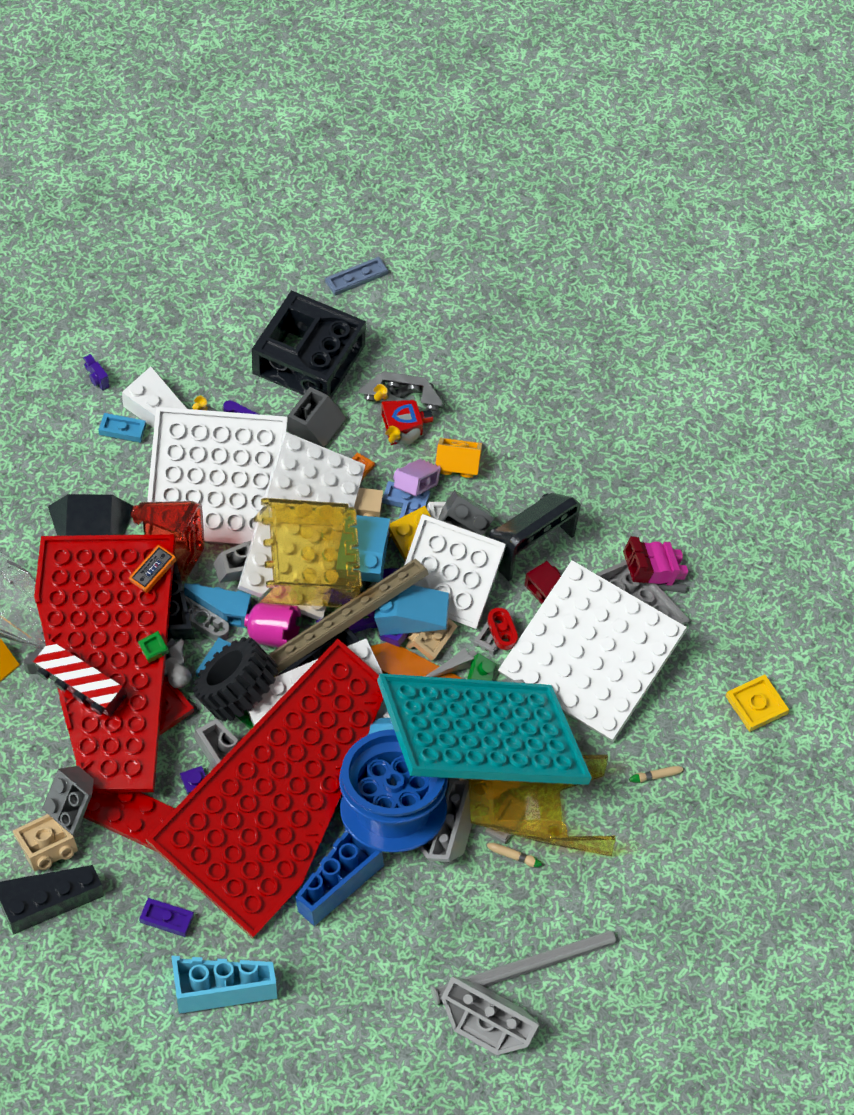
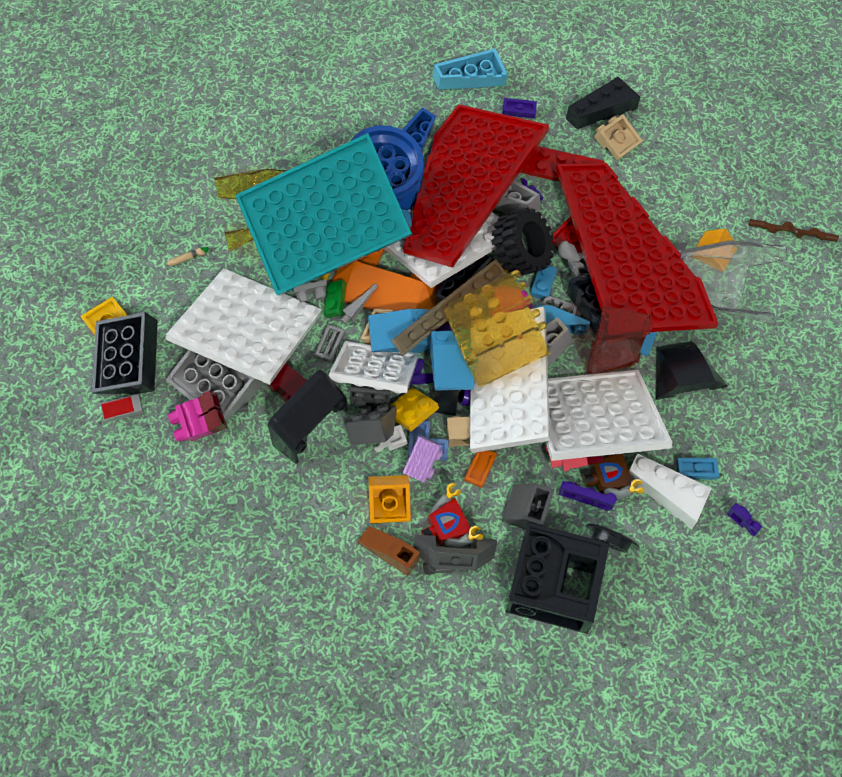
camera: 170 degrees right, 5 degrees up
brick [33,640,127,717] -> none
dark grey slope [42,766,94,835] -> none
tile [129,545,177,593] -> none
green tile [138,631,169,663] -> none
sand blue tile [325,257,389,296] -> none
light grey axle [430,931,616,1005] -> none
light grey wedge [441,976,540,1055] -> none
red plate [487,607,518,650] -> none
none -> black slope [92,312,158,394]
none -> tile [100,394,143,423]
none -> dark orange slope [357,526,420,576]
none -> black wheel [585,523,640,553]

